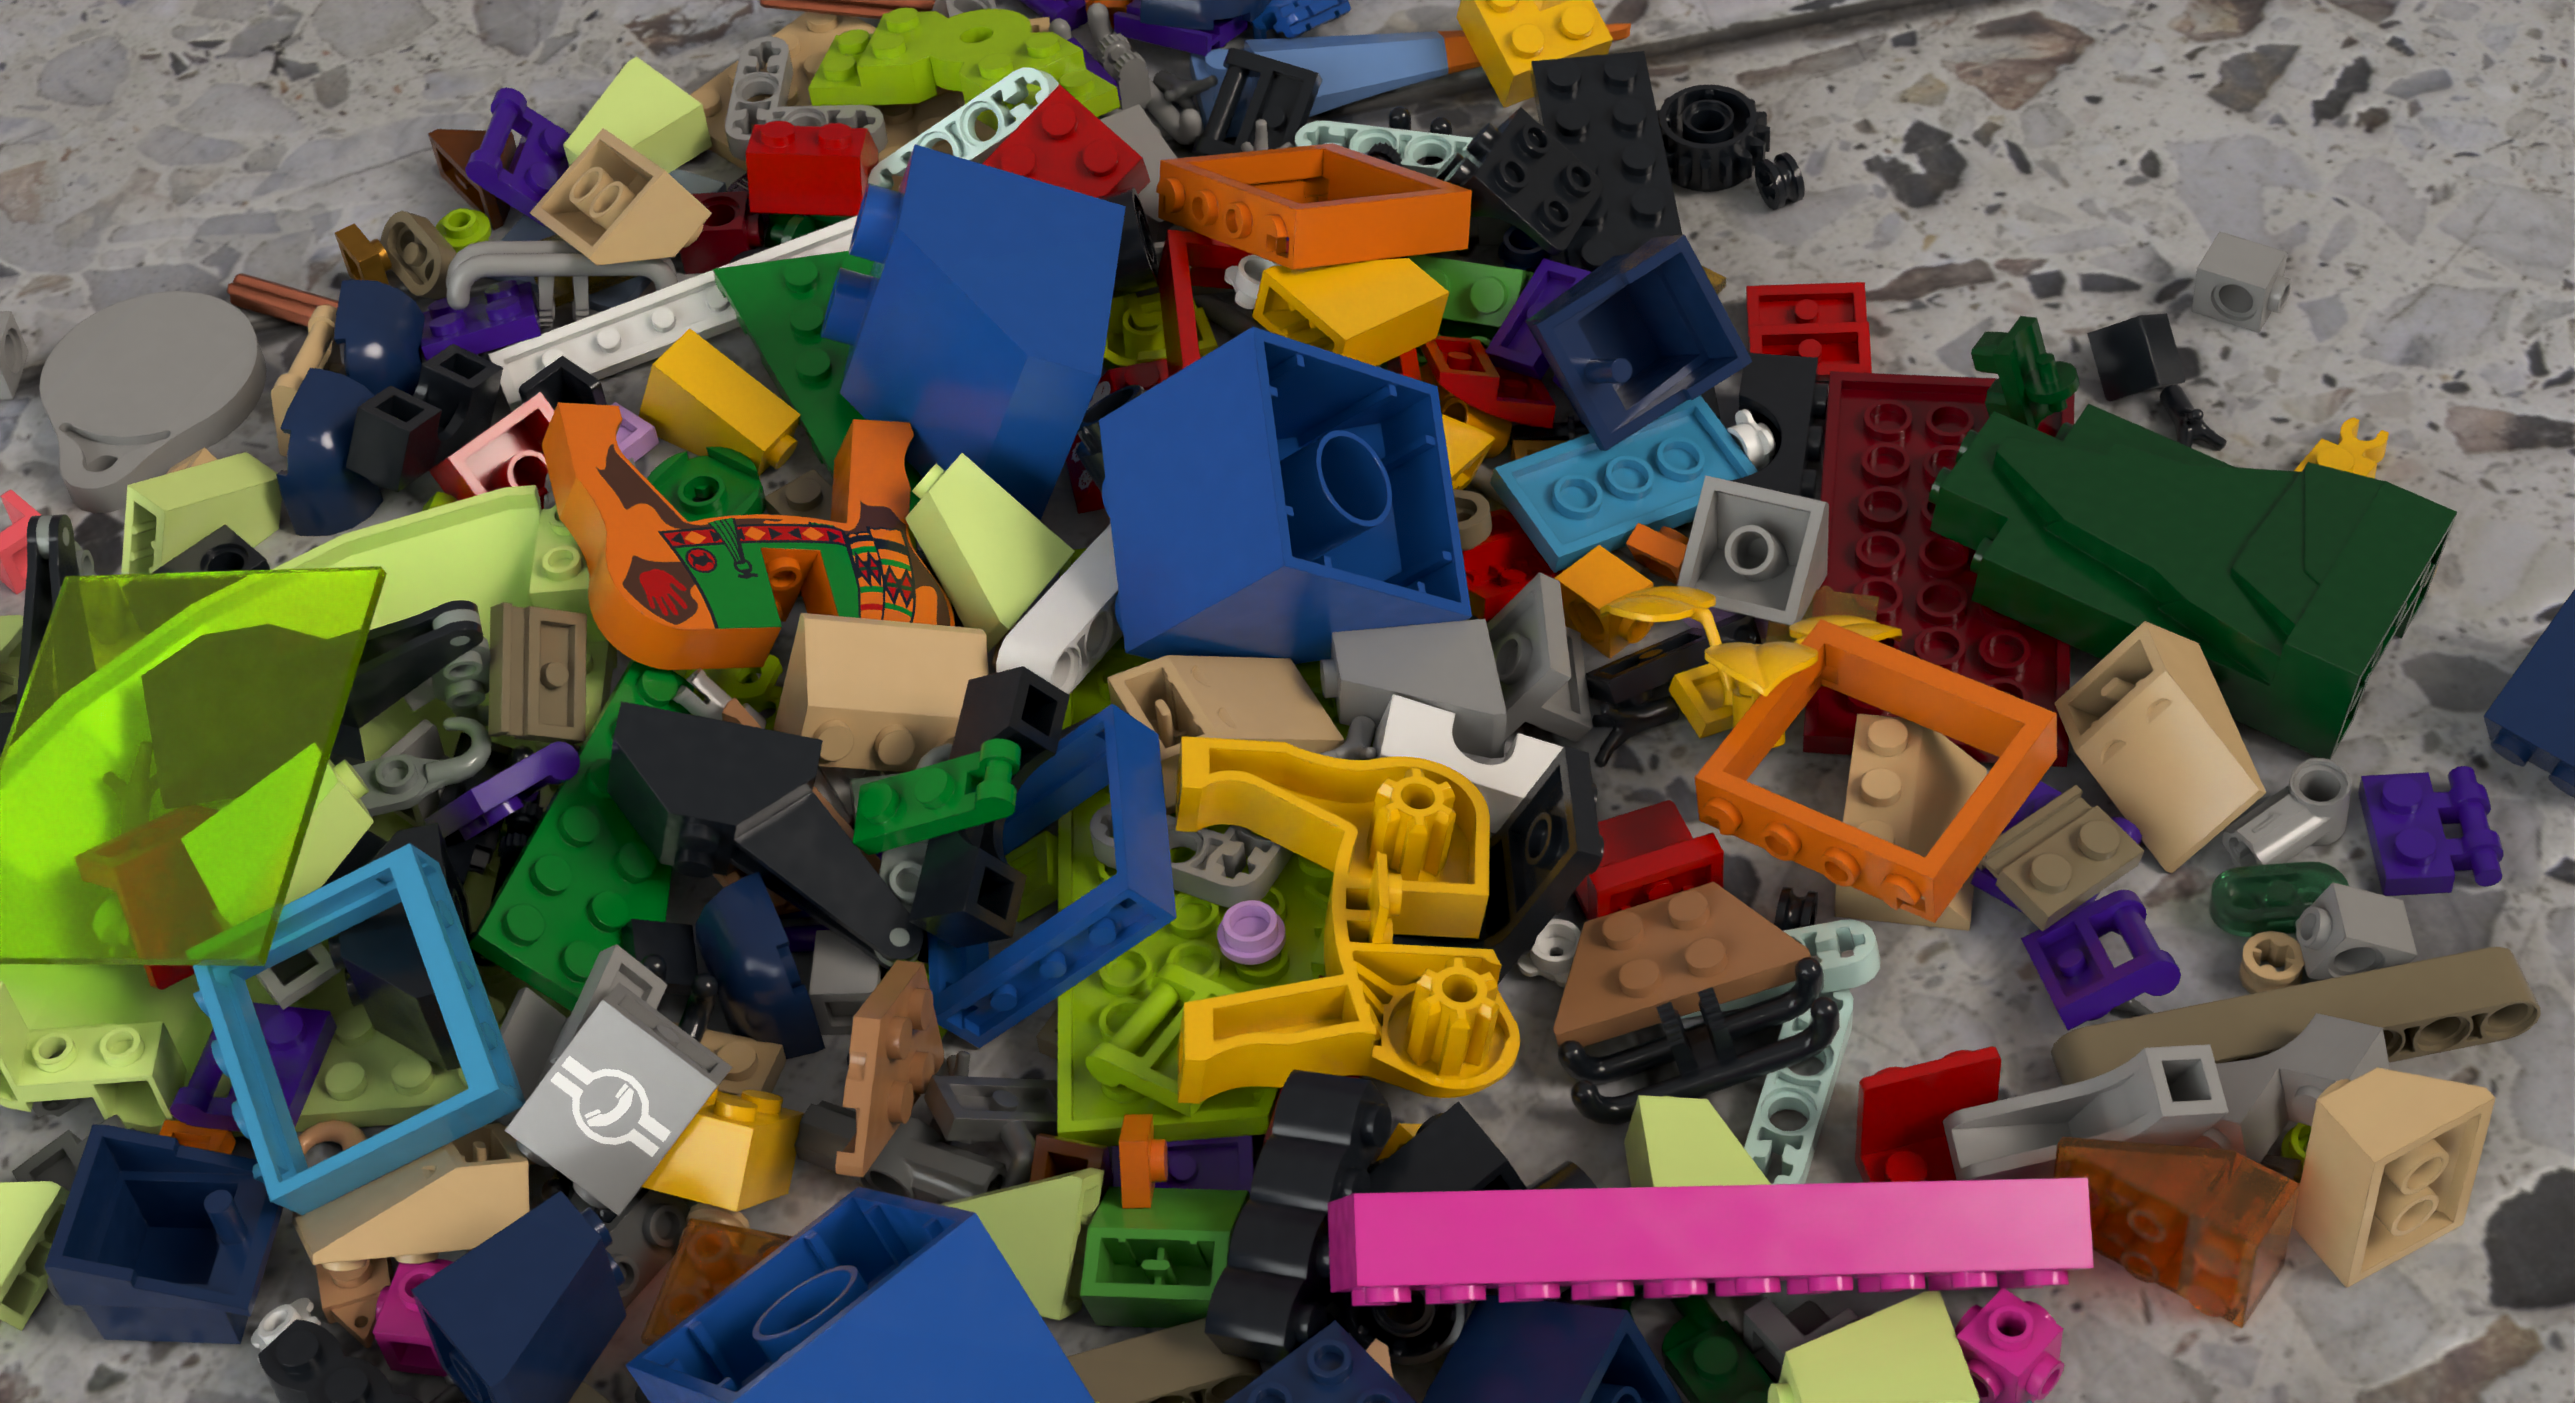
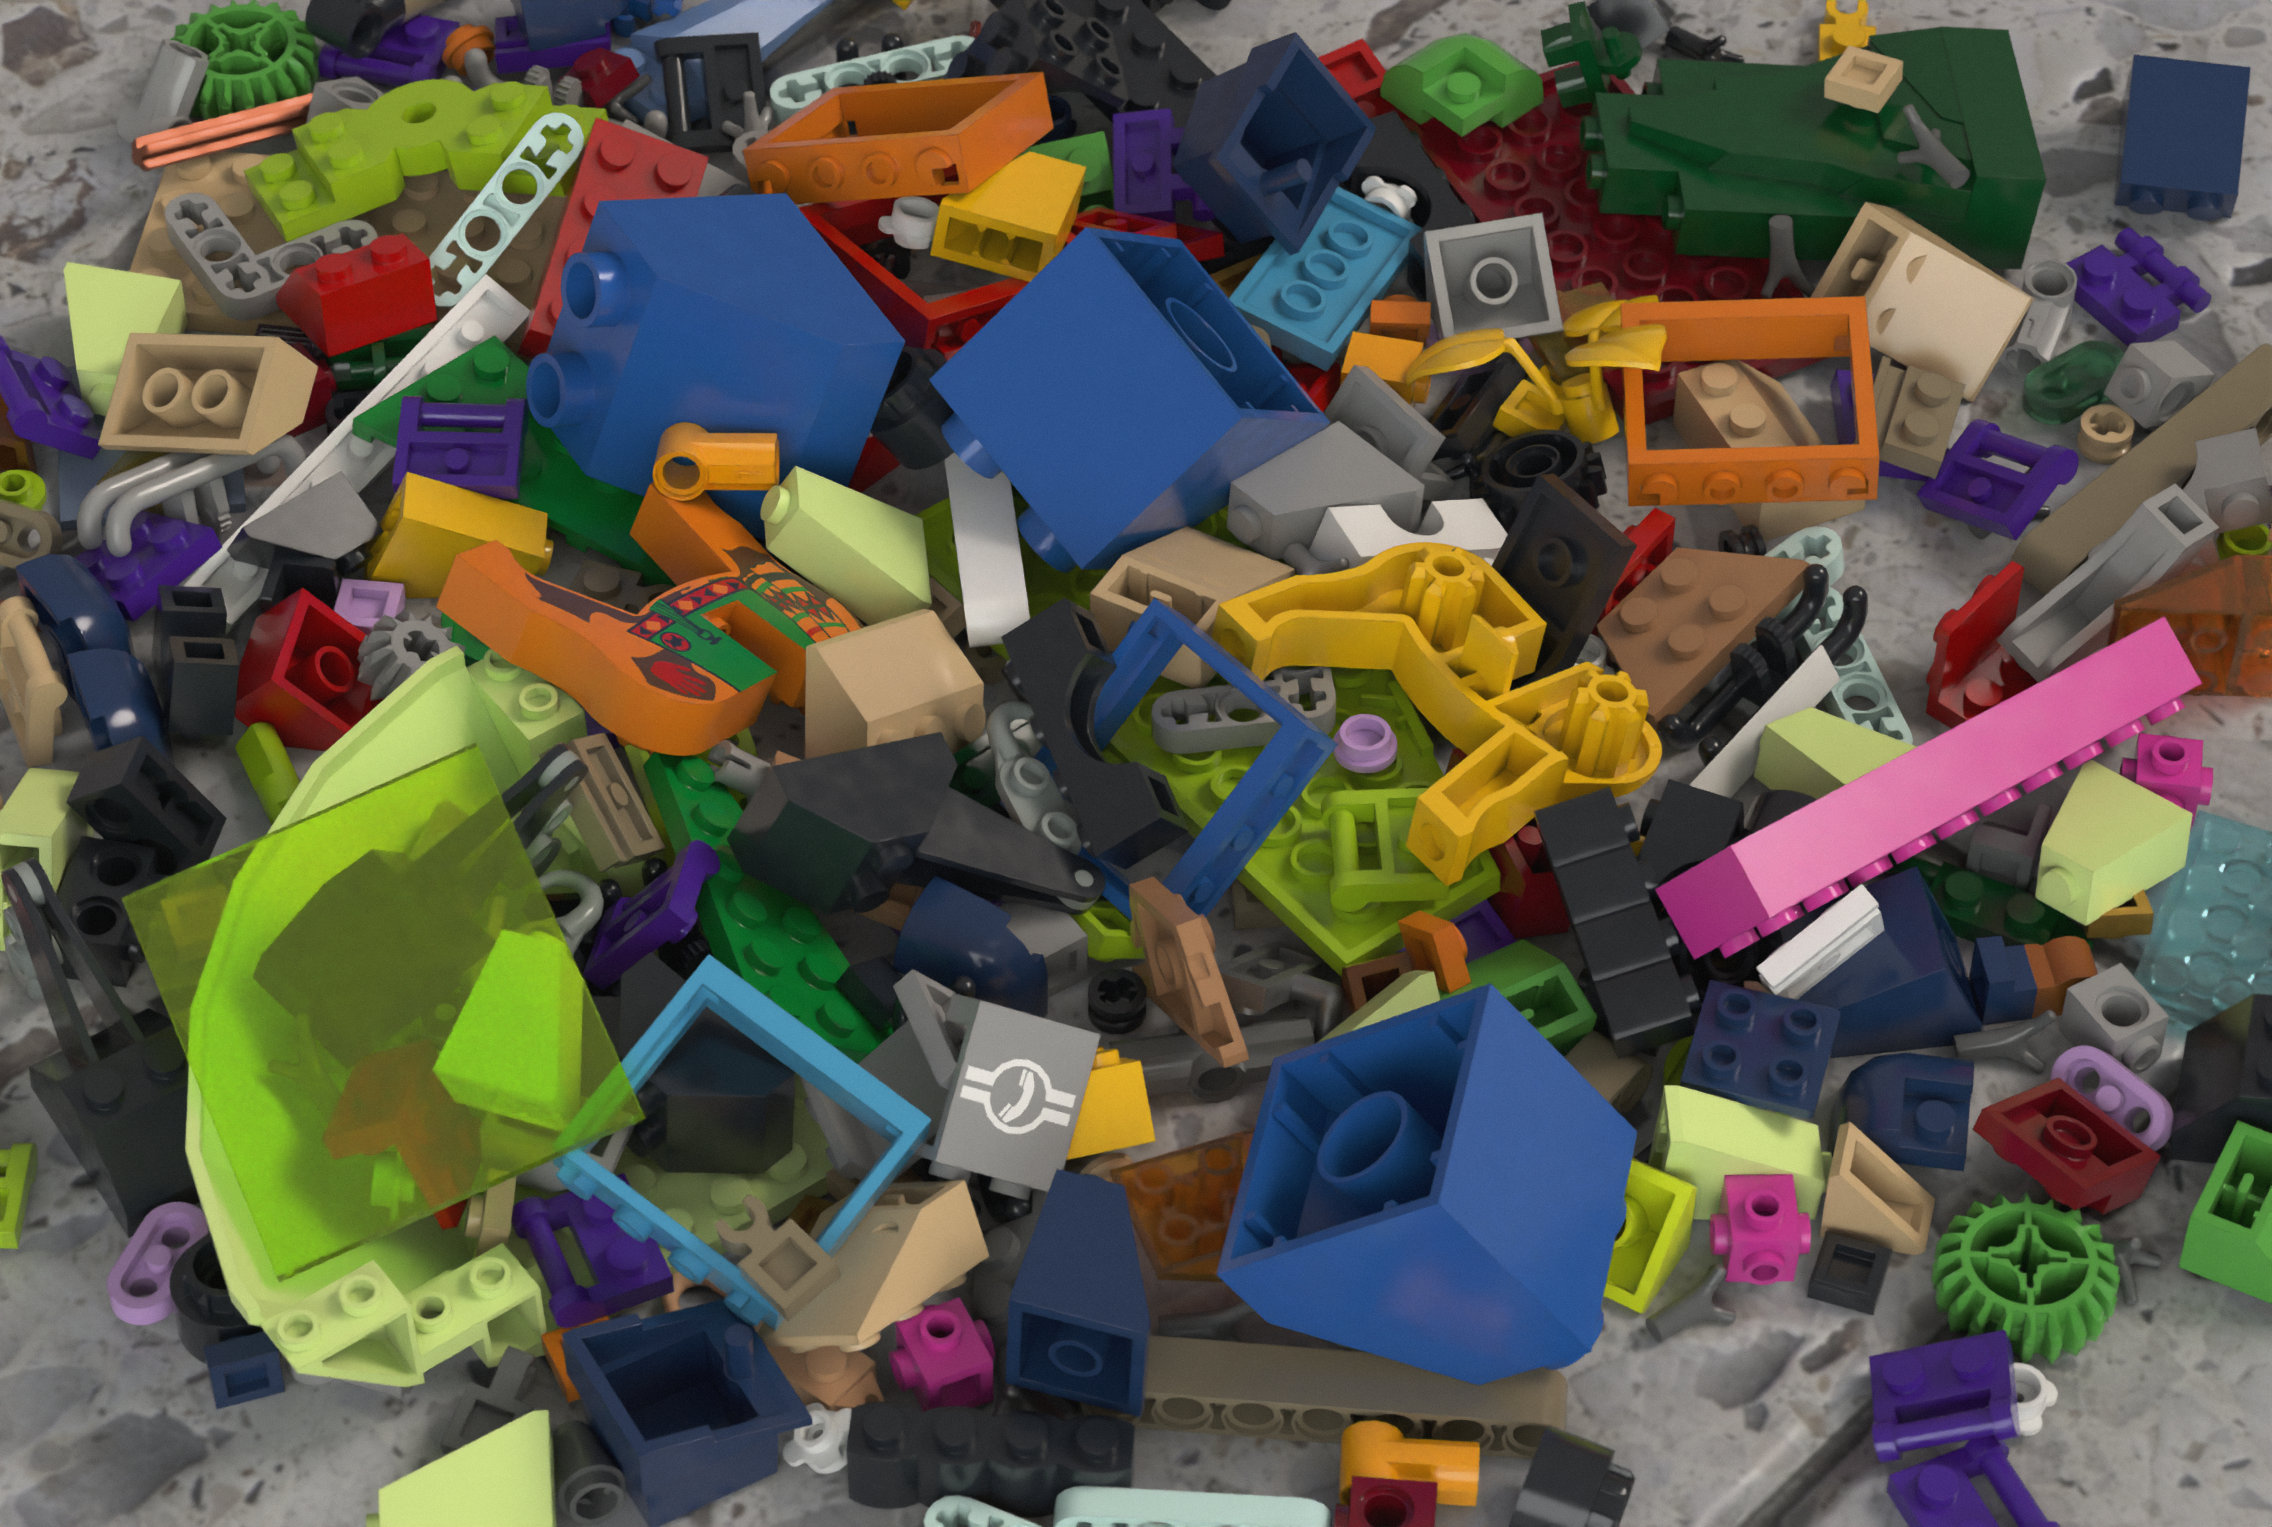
camera: 40 degrees left, 0 degrees up
green plate [853,739,1021,855] -> none
none -> black brick [66,735,227,878]
none -> slope [227,471,384,578]
none -> dark purple plate [392,396,529,499]
none -> tan plate [464,1170,517,1259]
none -> dark red plate [557,47,640,108]
none -> light orange piece [652,422,780,501]
none -> dark tan plate [715,1195,841,1321]
none -> bright green brick [1380,33,1544,137]
none -> black gear [1472,430,1608,534]
none -> white sticker [1690,645,1840,798]
none -> white plate [1756,884,1885,1000]
none -> dark grey bar [1760,215,1815,299]
none -> tan plate [1824,46,1903,113]
none -> dark grey bar [1897,104,1970,188]

